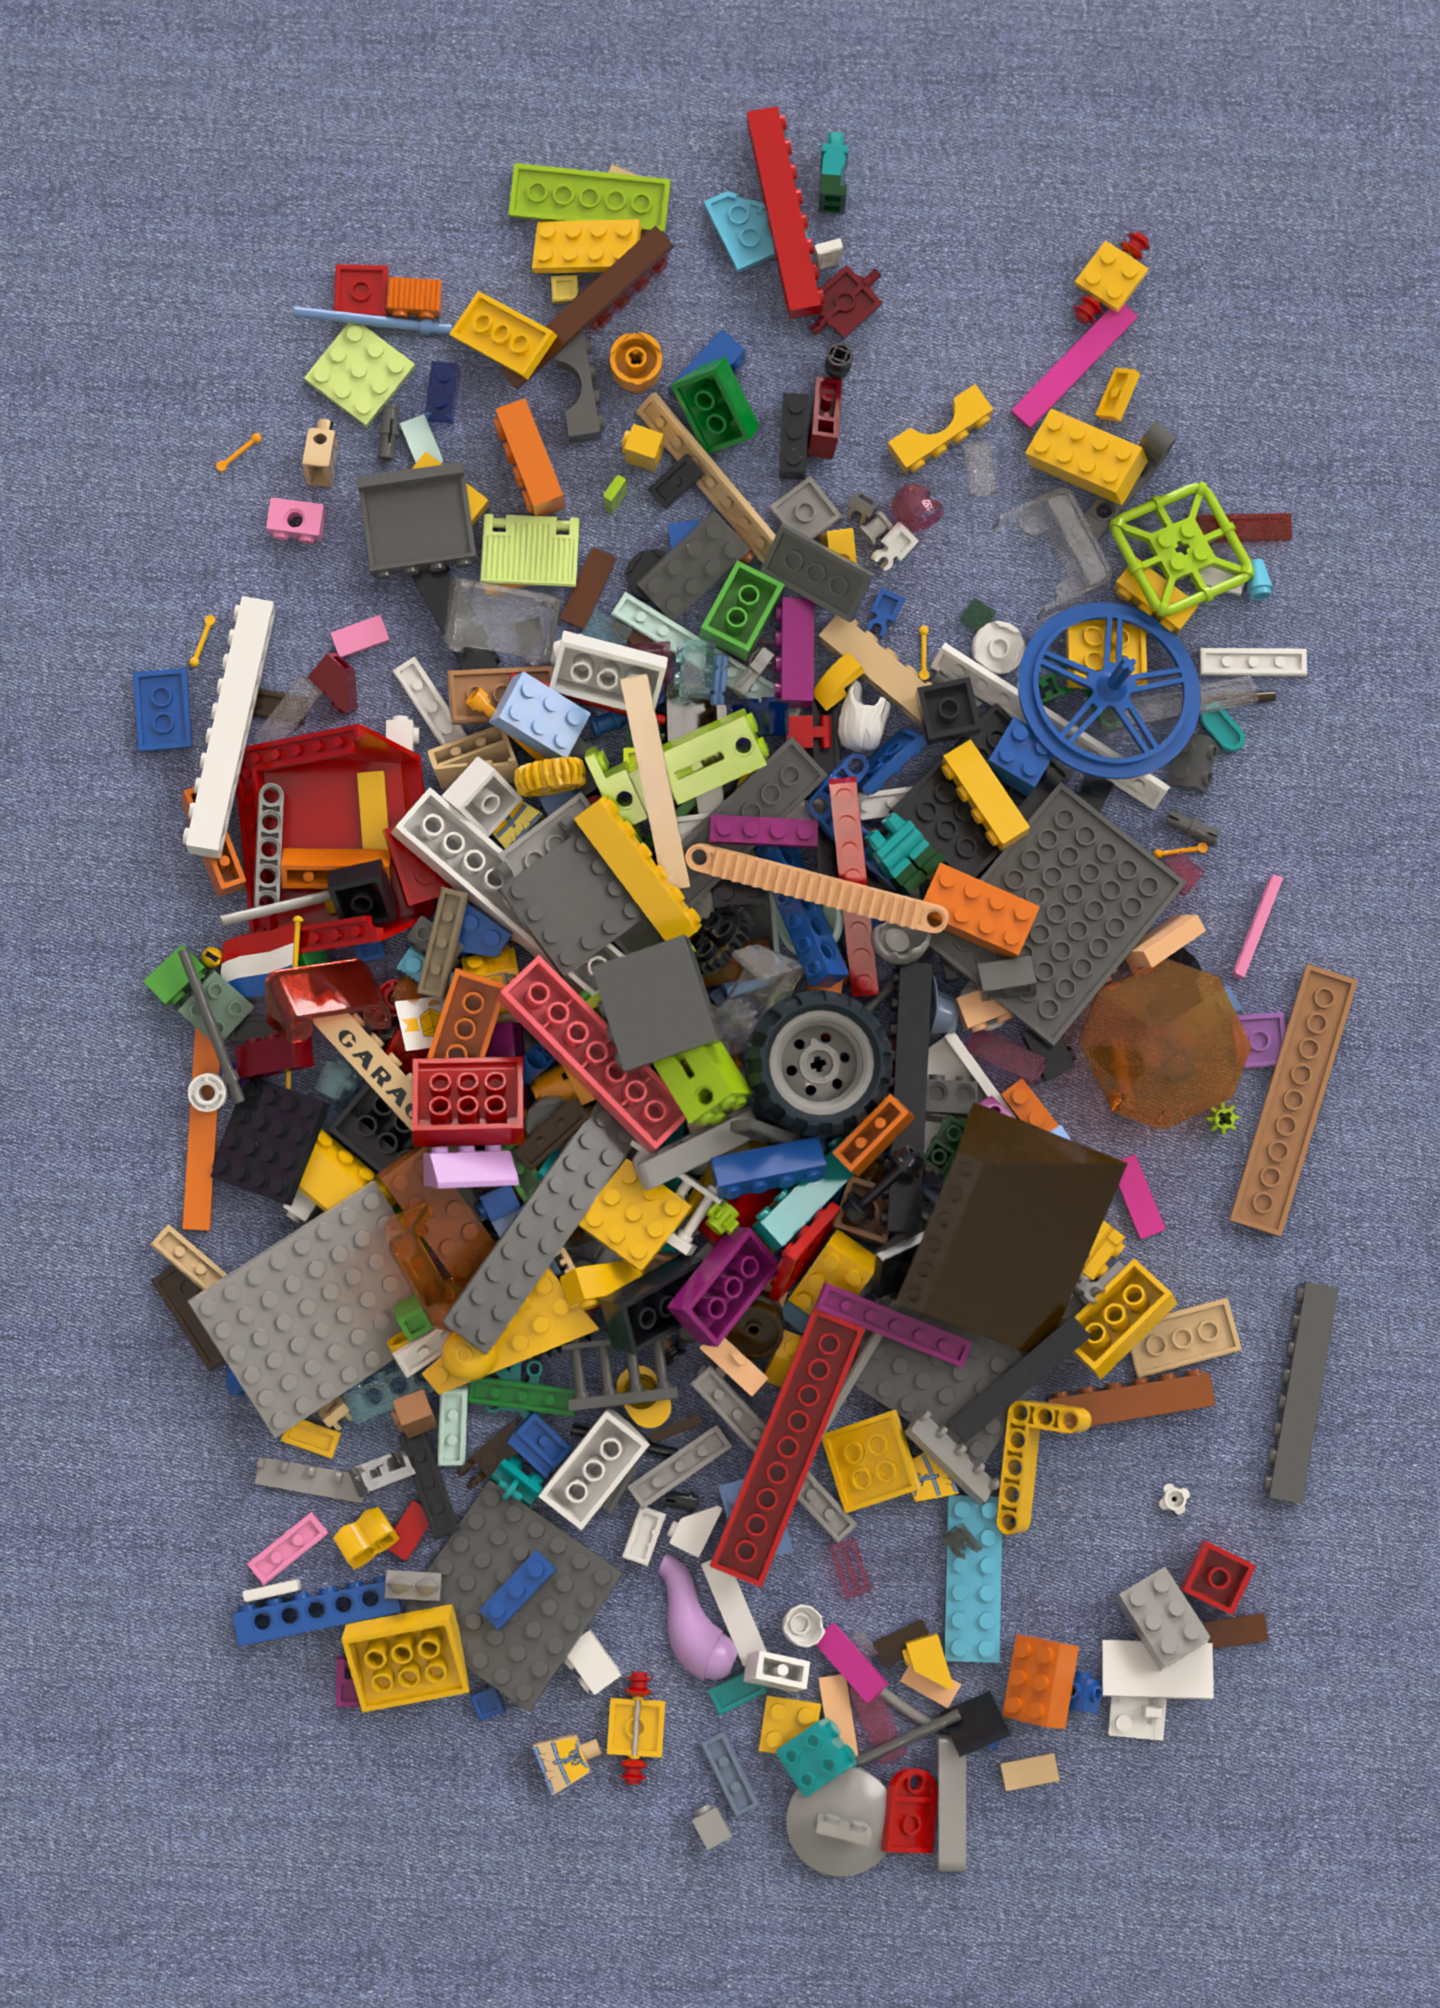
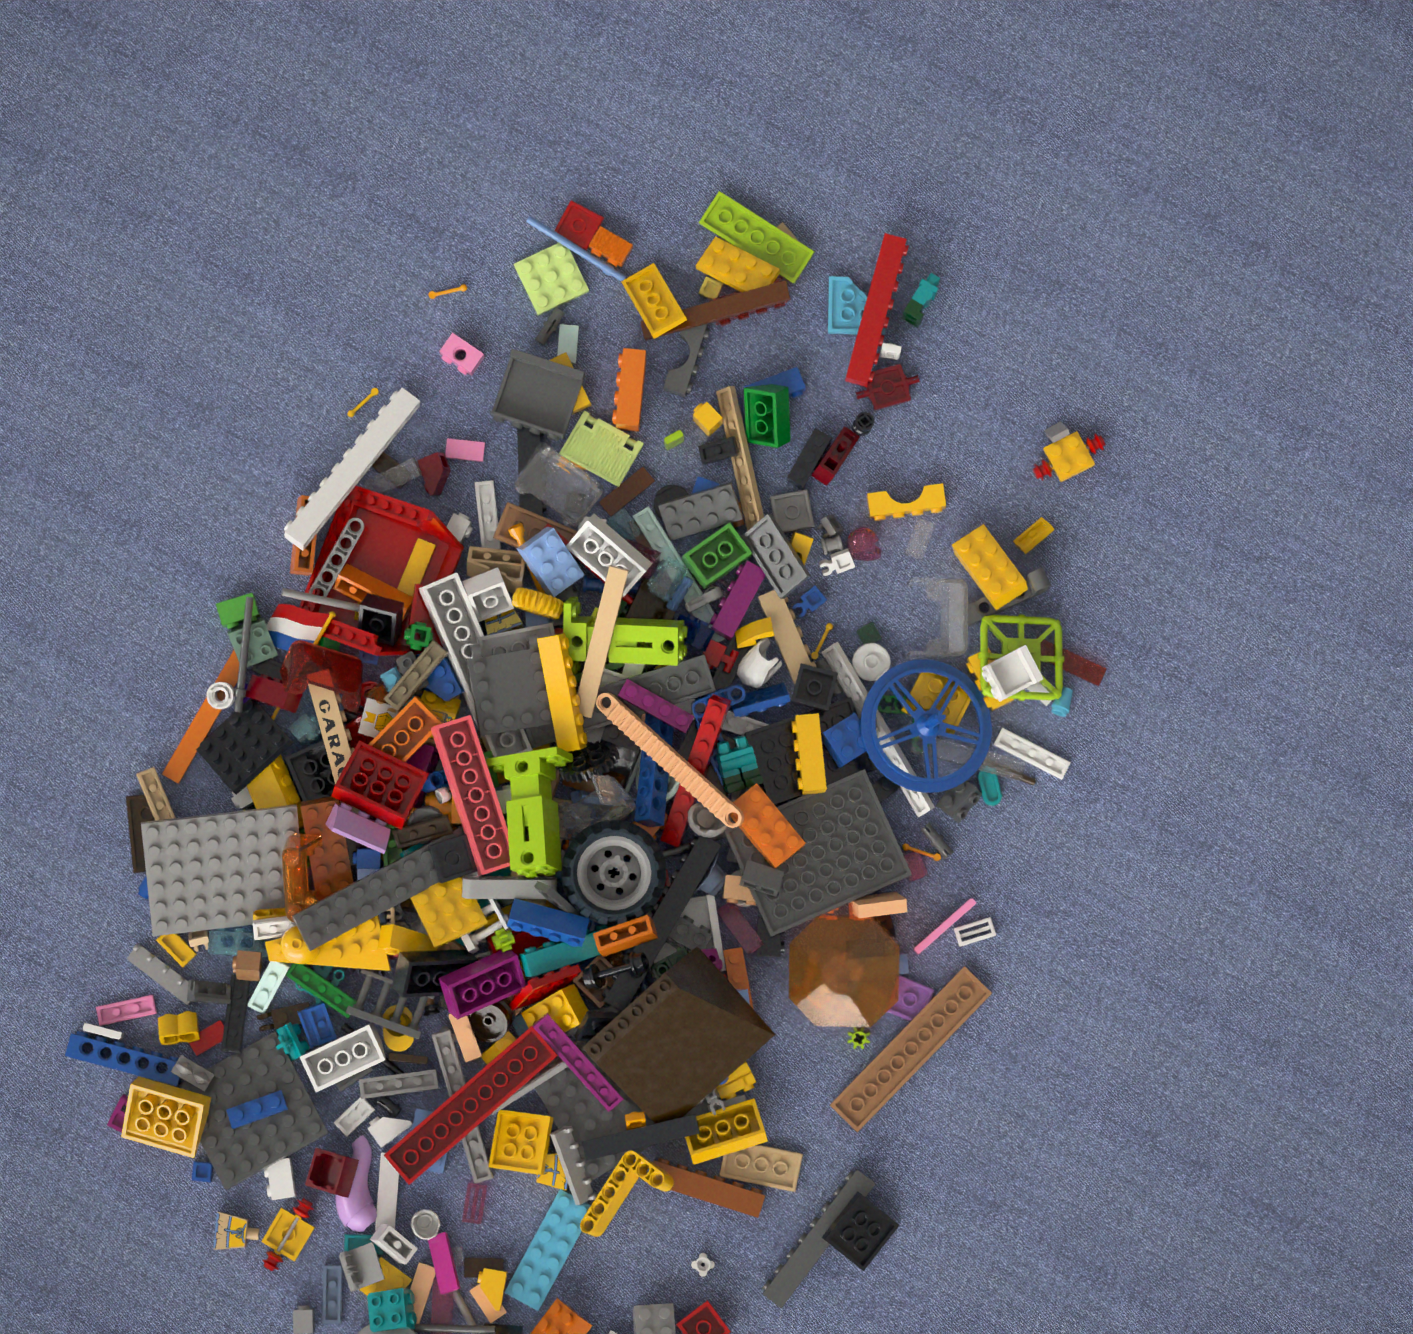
camera: 30 degrees right, 0 degrees up
blue plate [133,668,193,753] -> none
yellow hinge [201,946,222,969] -> none
tan torso [302,419,338,488] -> none
bright green brick [393,1294,434,1342] -> none
clear blue brick [425,361,460,424] -> none
dark grey panel [590,935,723,1074] -> none
light orange brick [610,332,663,393] -> none
clear smoke hinge [939,1522,983,1559] -> none
dark pink tile [1011,304,1138,430] -> none
dark pink tile [1118,1154,1166,1240] -> none
none -> dark red container [305,1148,359,1198]
none -> light grey hinge [339,1242,385,1292]
none -> green brick [404,622,433,650]
none -> black plate [428,834,477,883]
none -> white hinge [435,787,452,804]
none -> light orange plate [625,1111,646,1130]
none -> black plate [821,1192,900,1271]
none -> white tile [954,917,996,947]
none -> white panel [982,645,1043,702]
none -> light grey tile [1044,421,1070,443]

